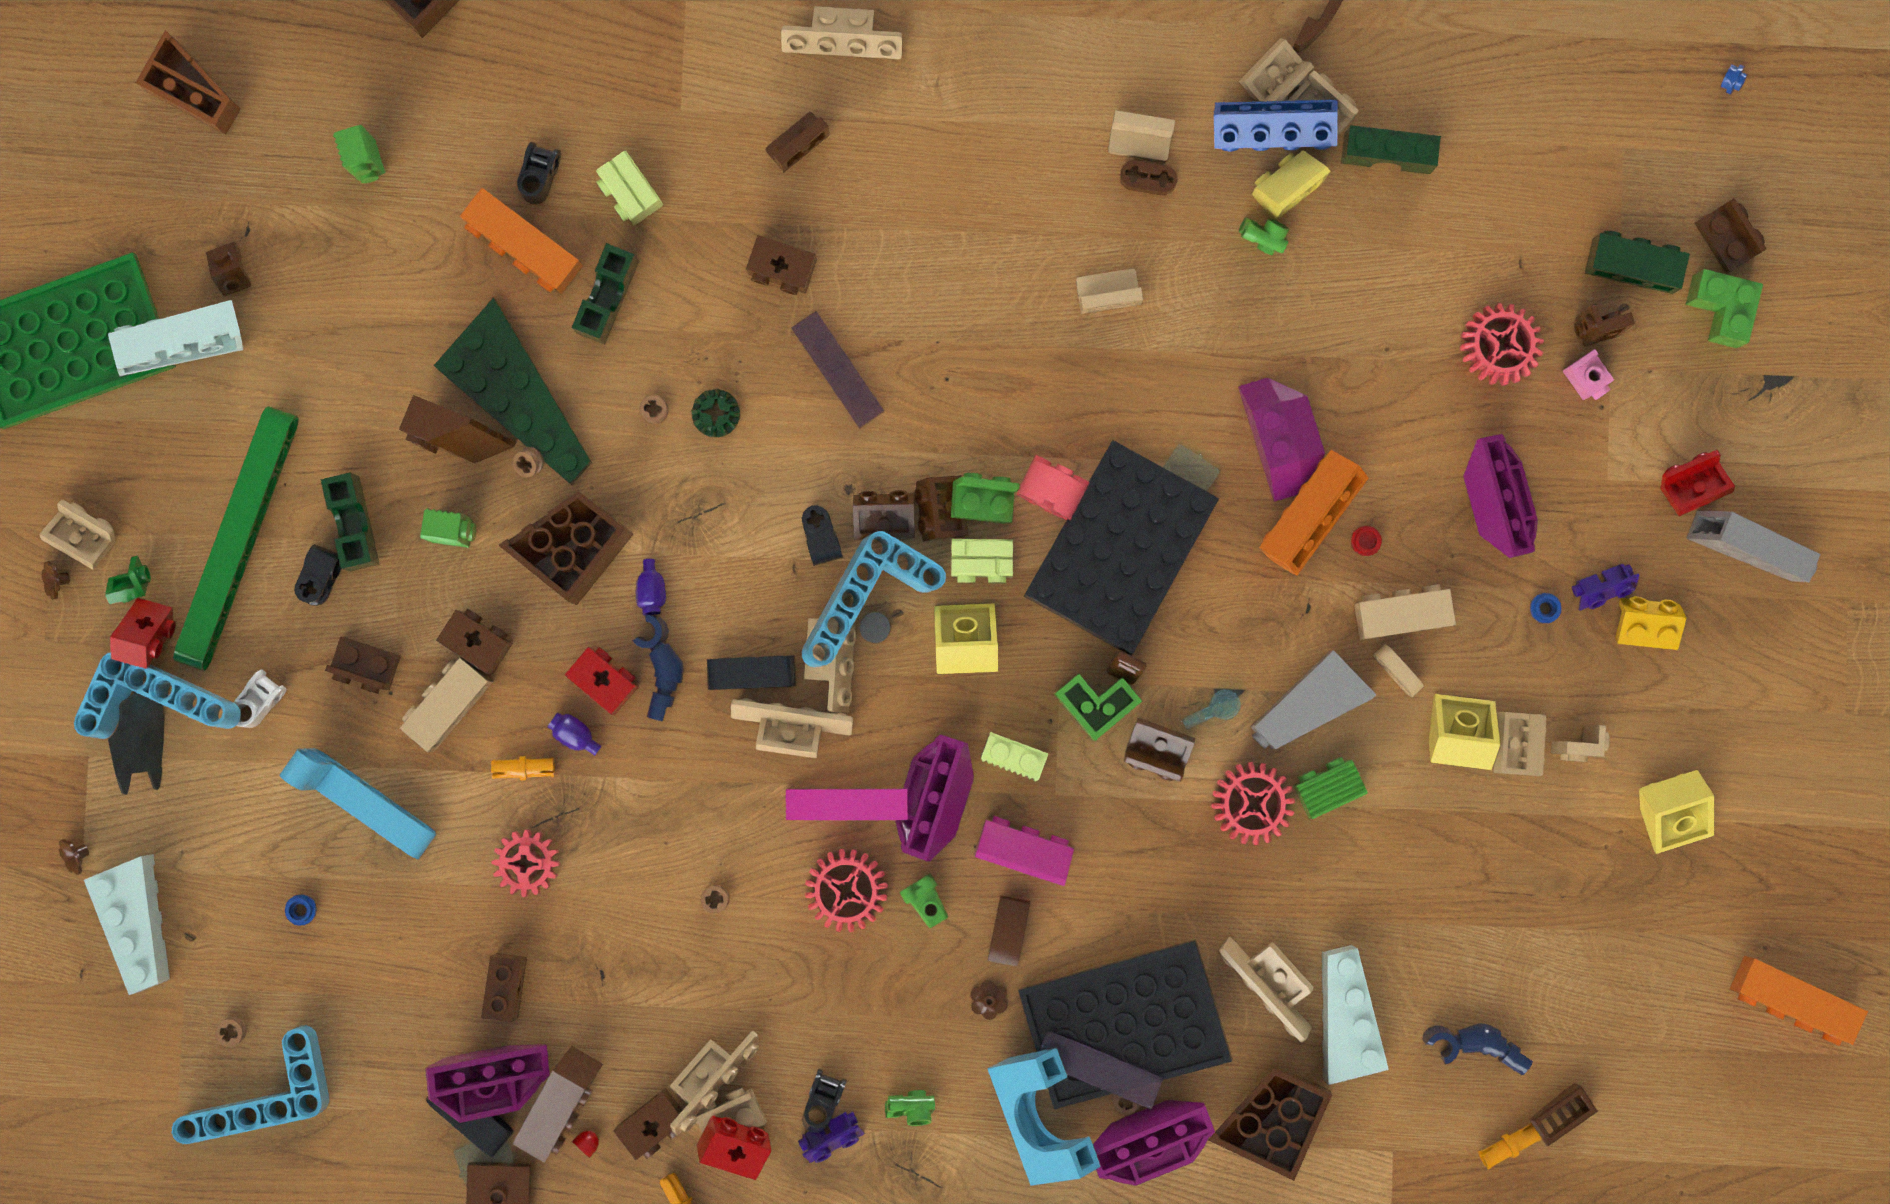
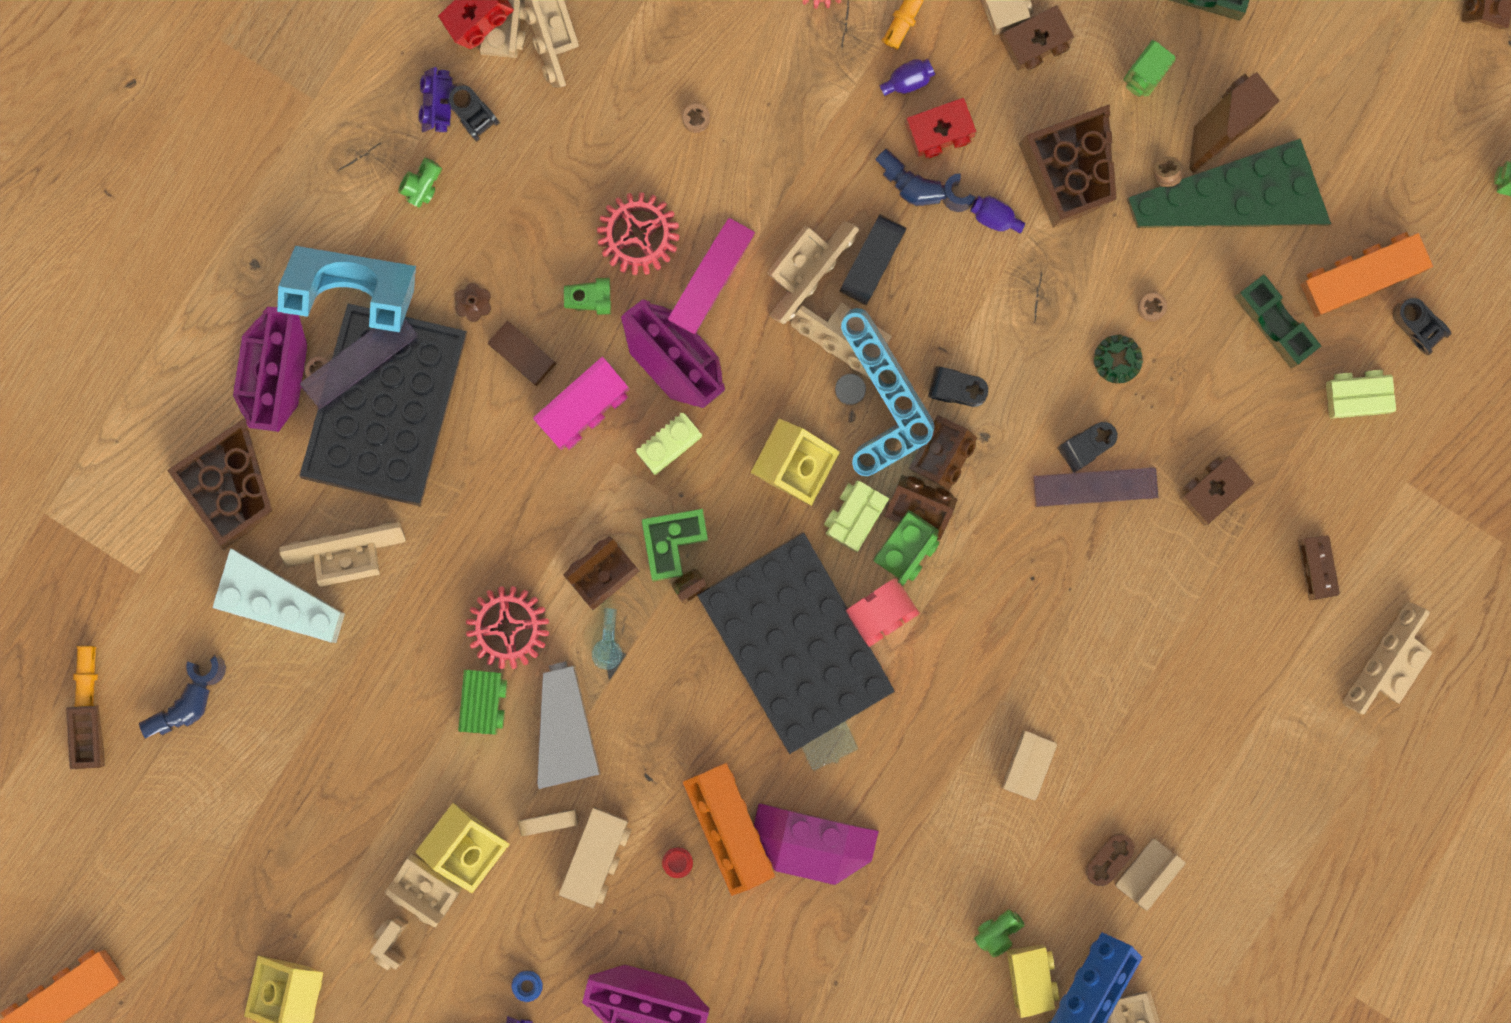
camera: 120 degrees right, 0 degrees up
none -> black piece [1057,422,1118,473]

